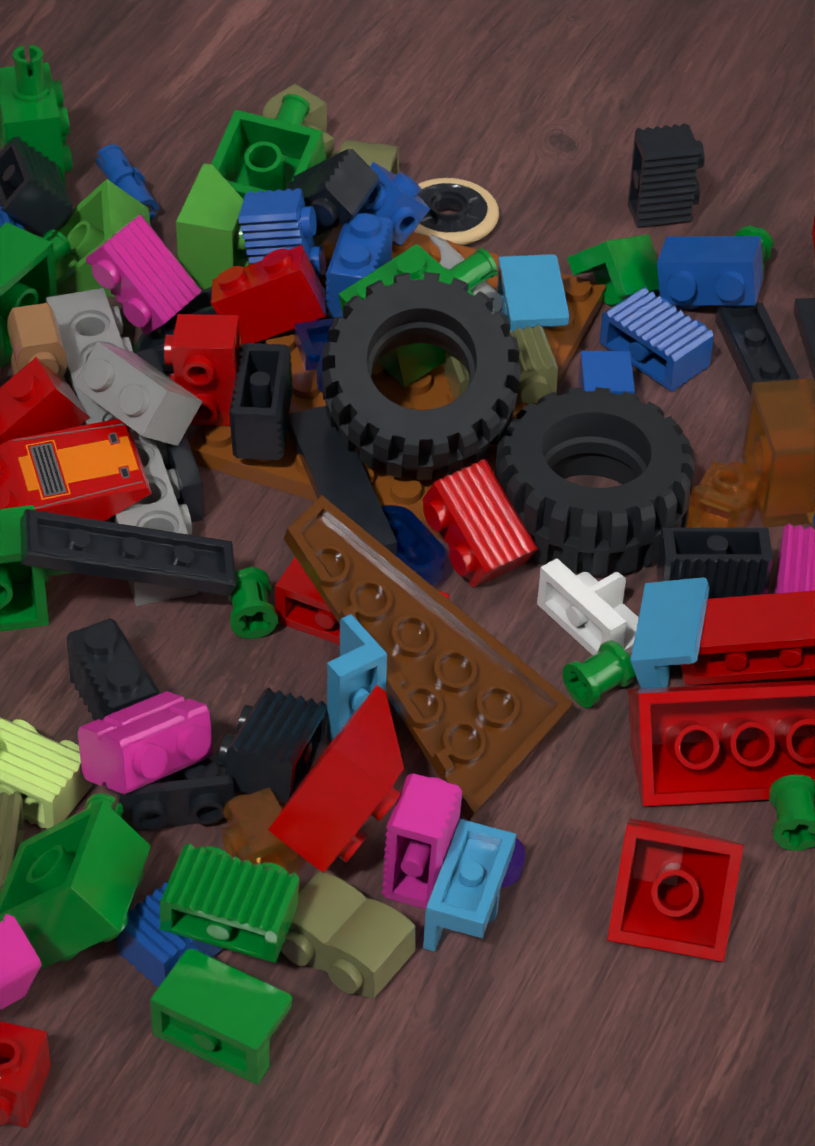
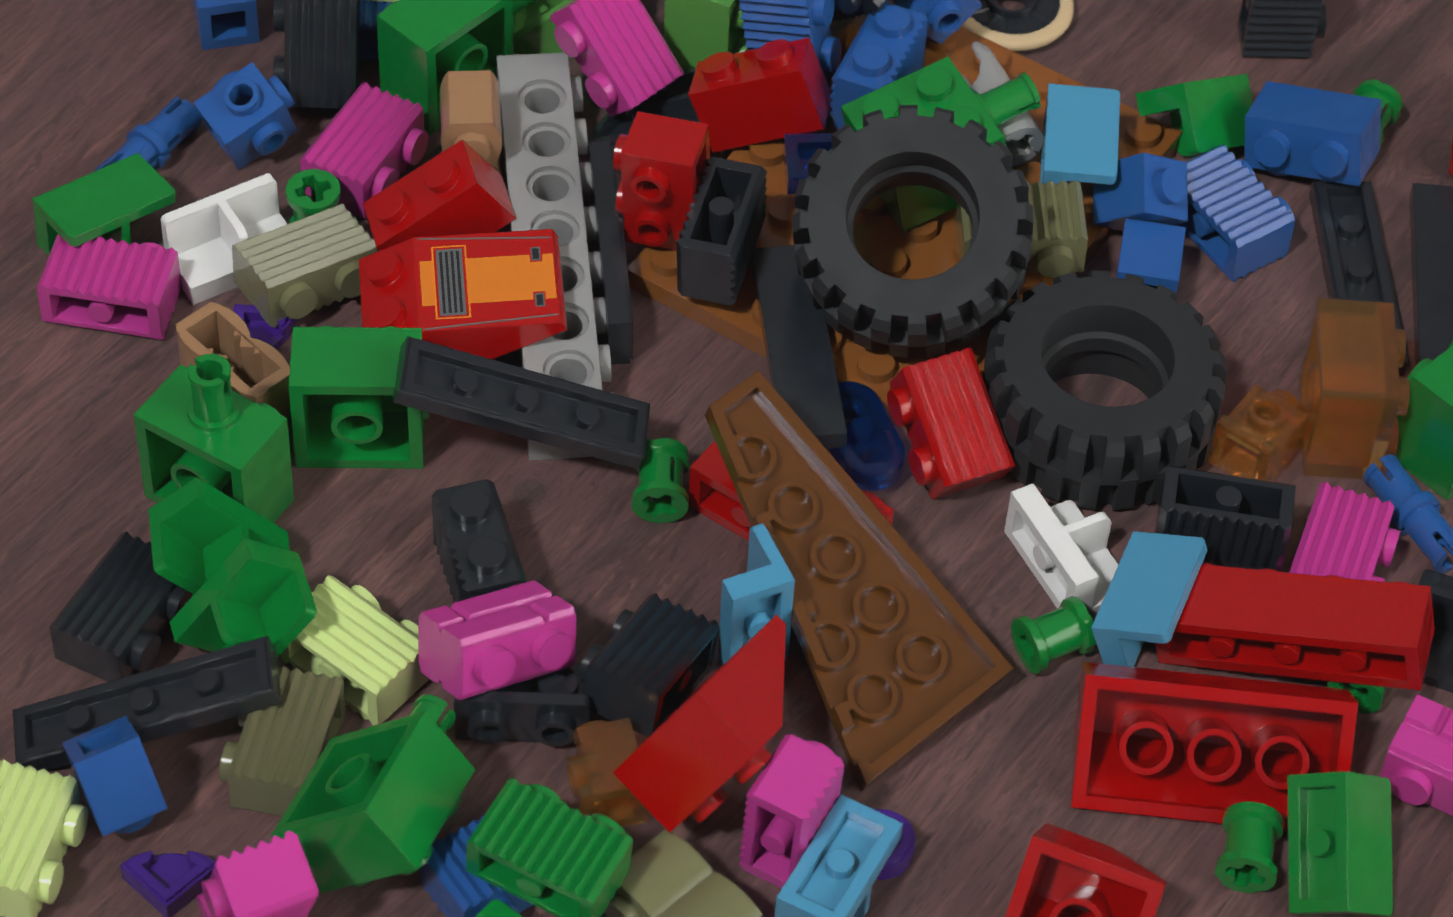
camera: 10 degrees right, 5 degrees up
light grey brick [73,341,203,446] -> none
none -> blue brick [1093,153,1188,231]

